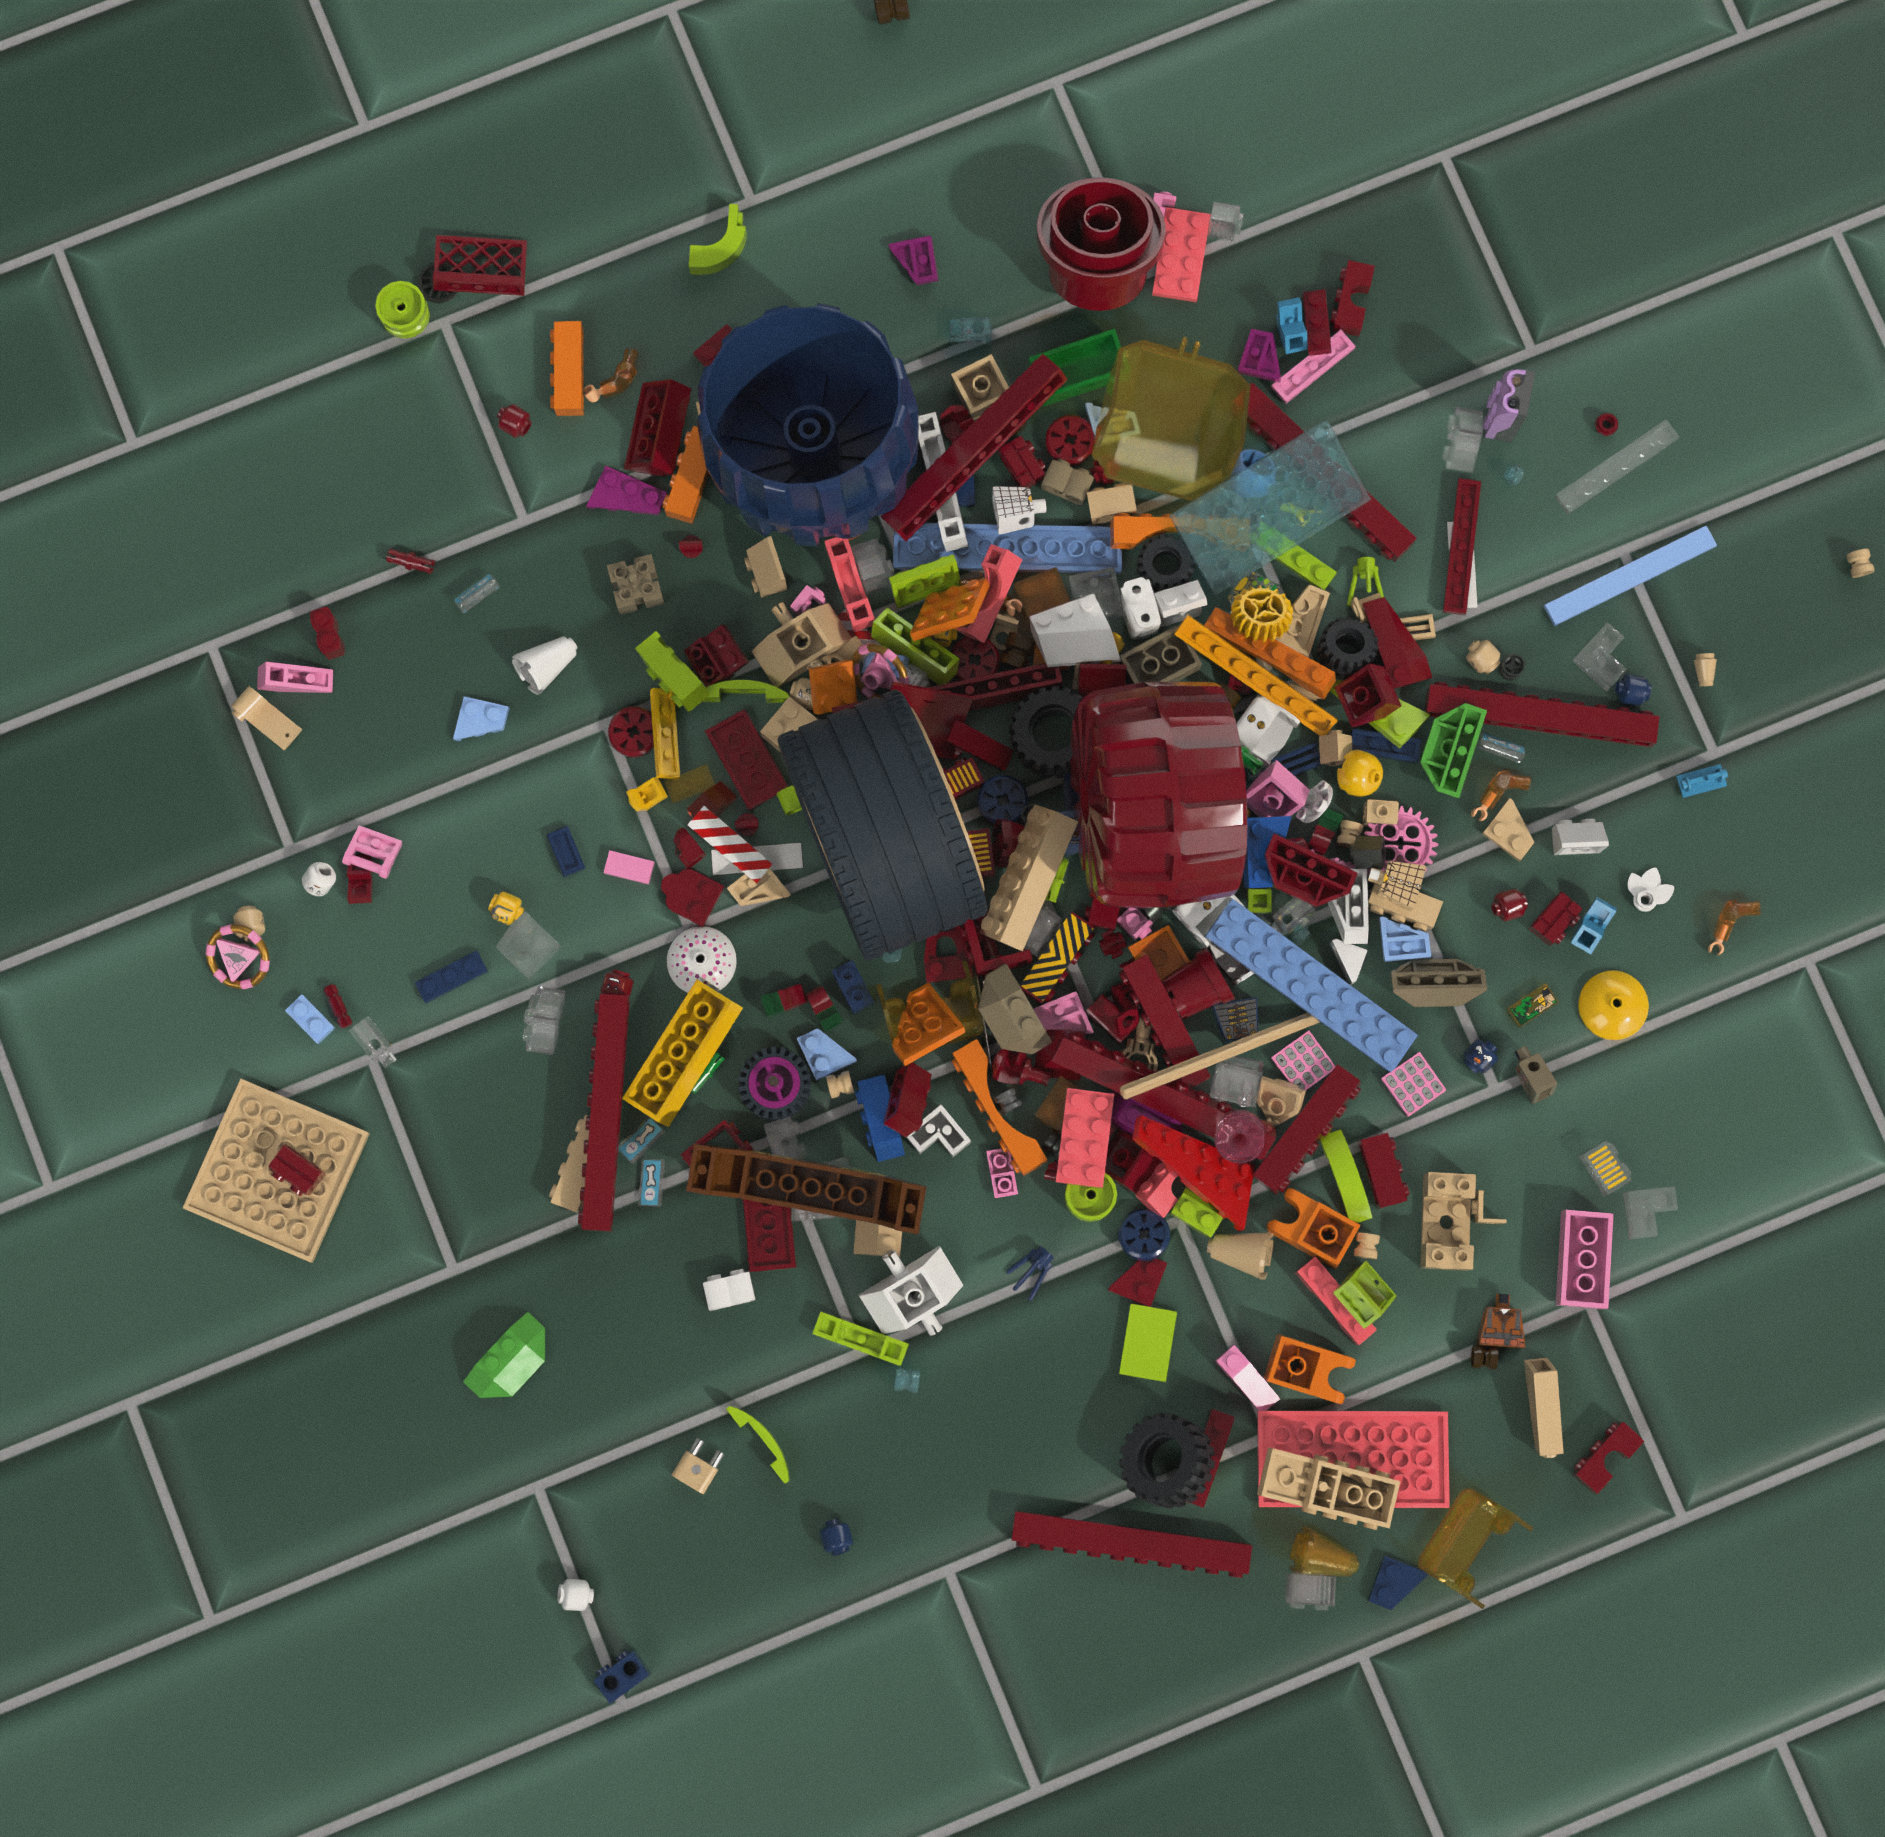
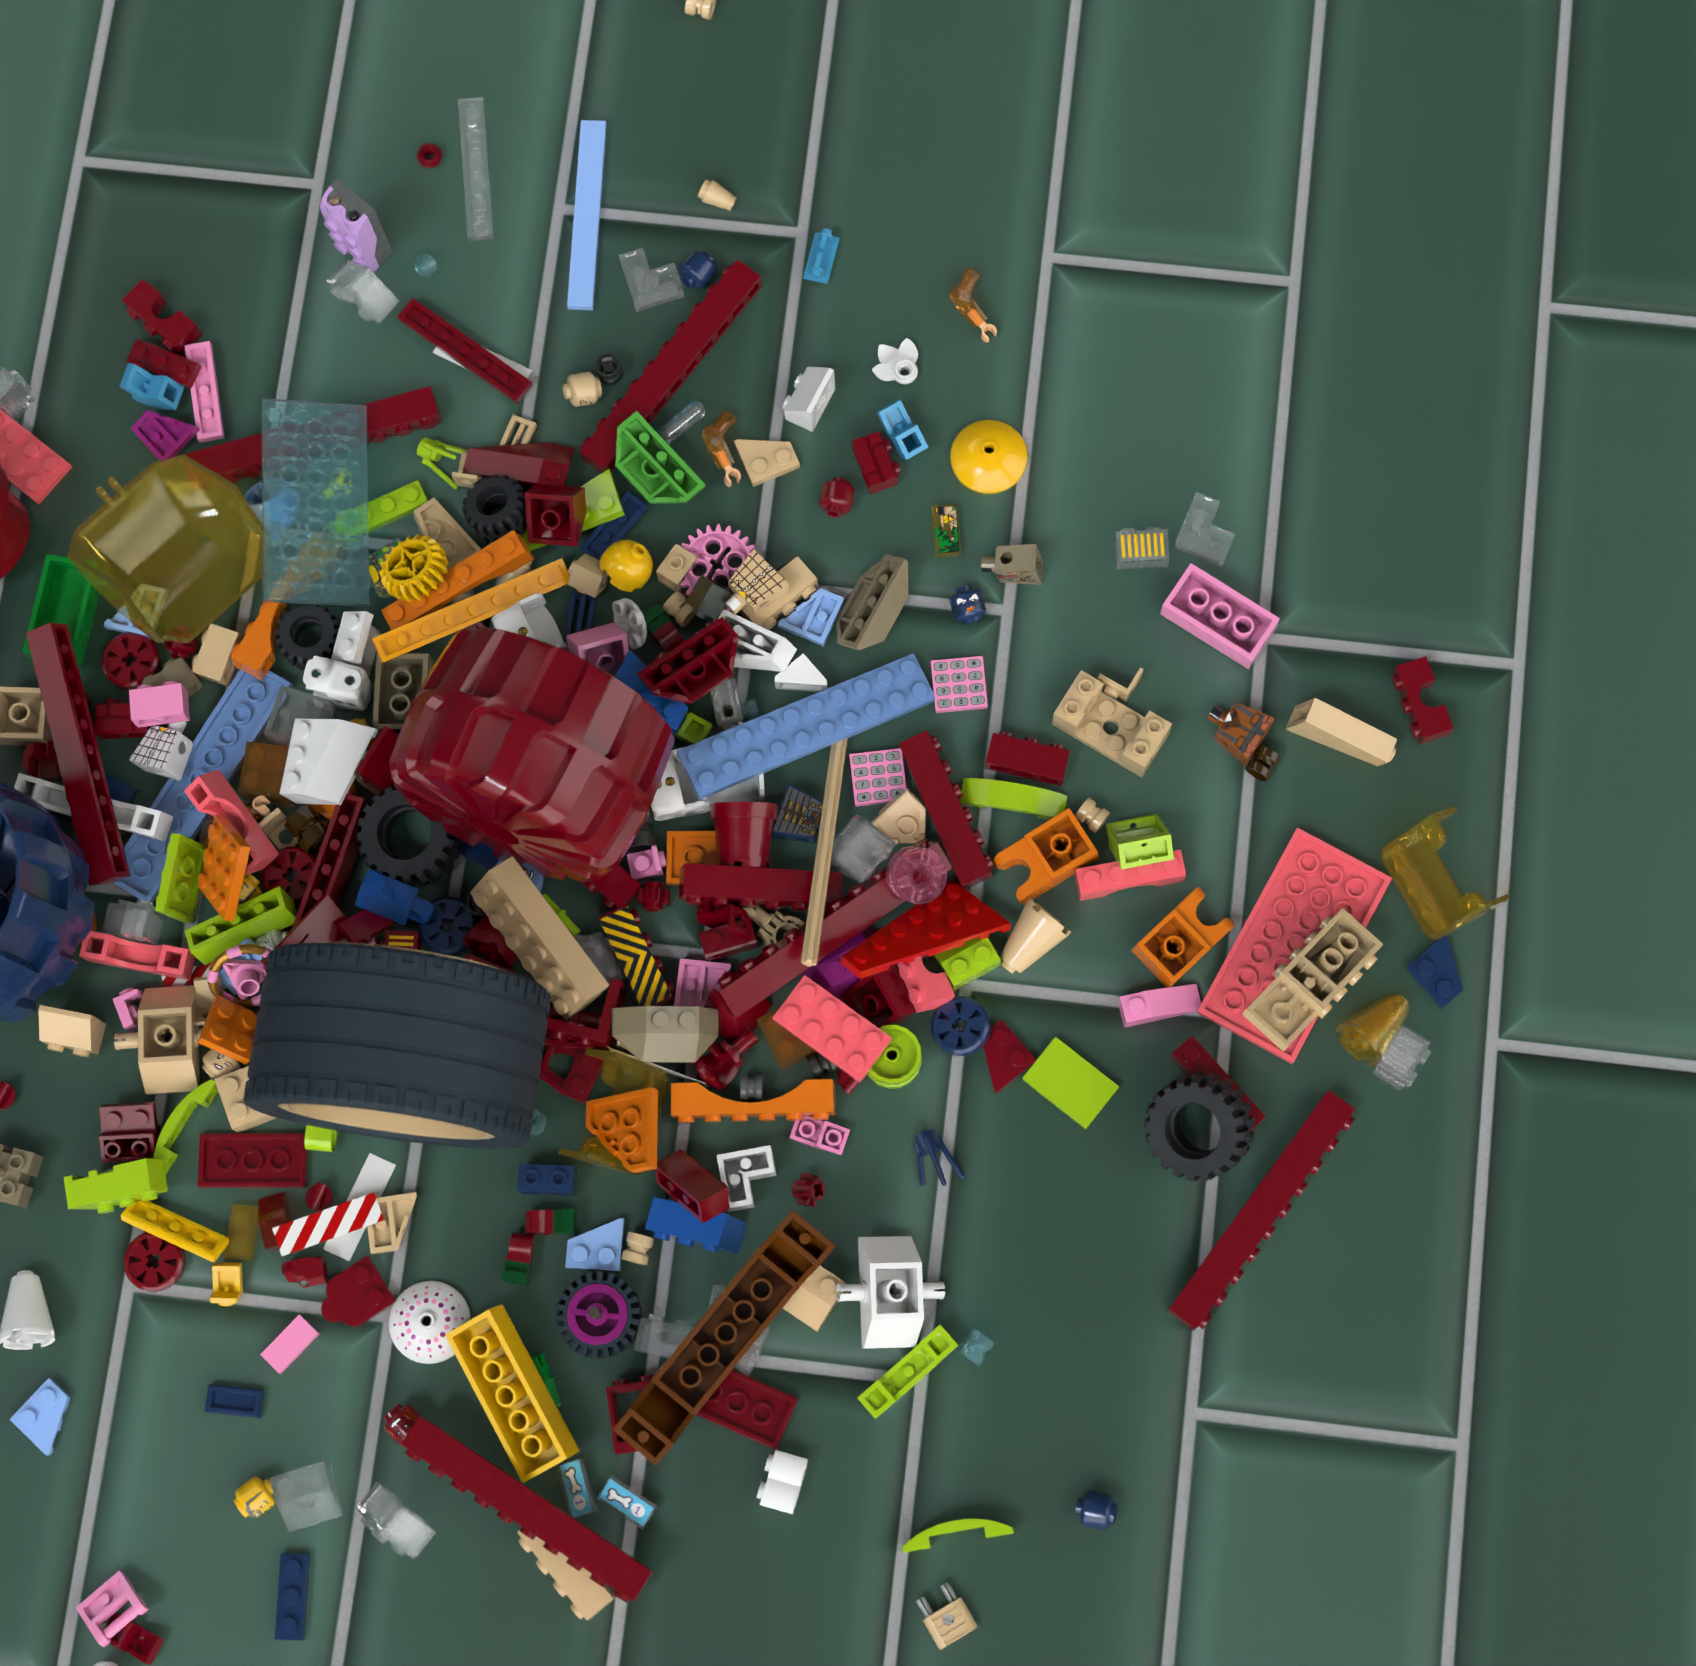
camera: 55 degrees left, 5 degrees down
none -> bright pink brick [129,681,190,728]
none -> blue brick [355,869,434,925]
none -> dark red gear [791,1173,825,1207]

